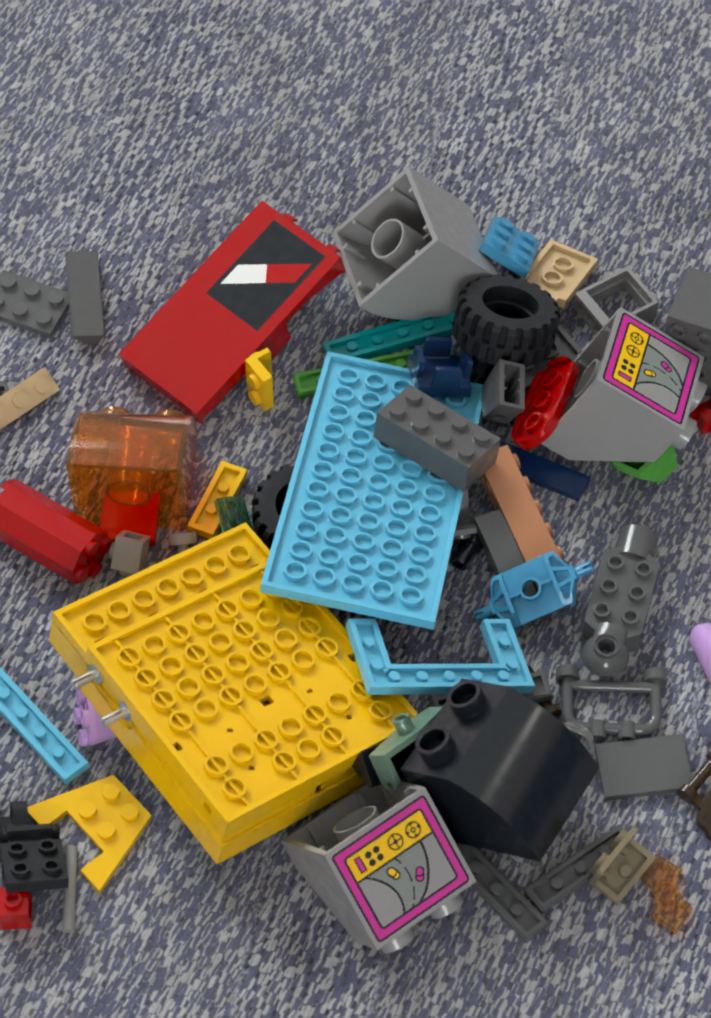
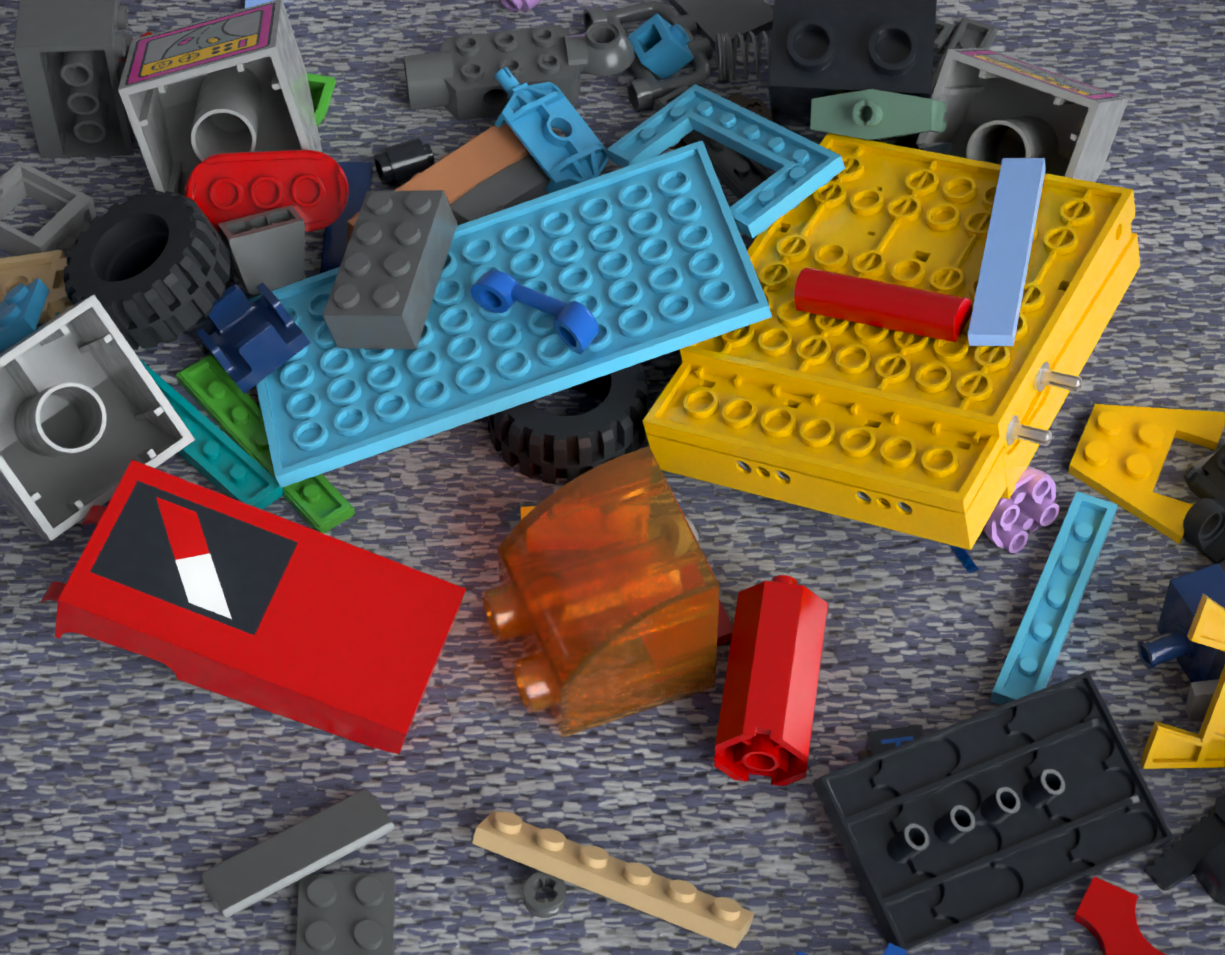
camera: 115 degrees left, 5 degrees down
light grey brick [108,530,151,577] -> none
yellow bracket [245,348,274,411] -> none
none -> black brick [374,138,435,186]
none -> blue piece [470,270,599,354]
none -> dark azure brick [628,13,694,79]
none -> red brick [794,267,972,343]
none -> light blue tile [968,158,1046,346]

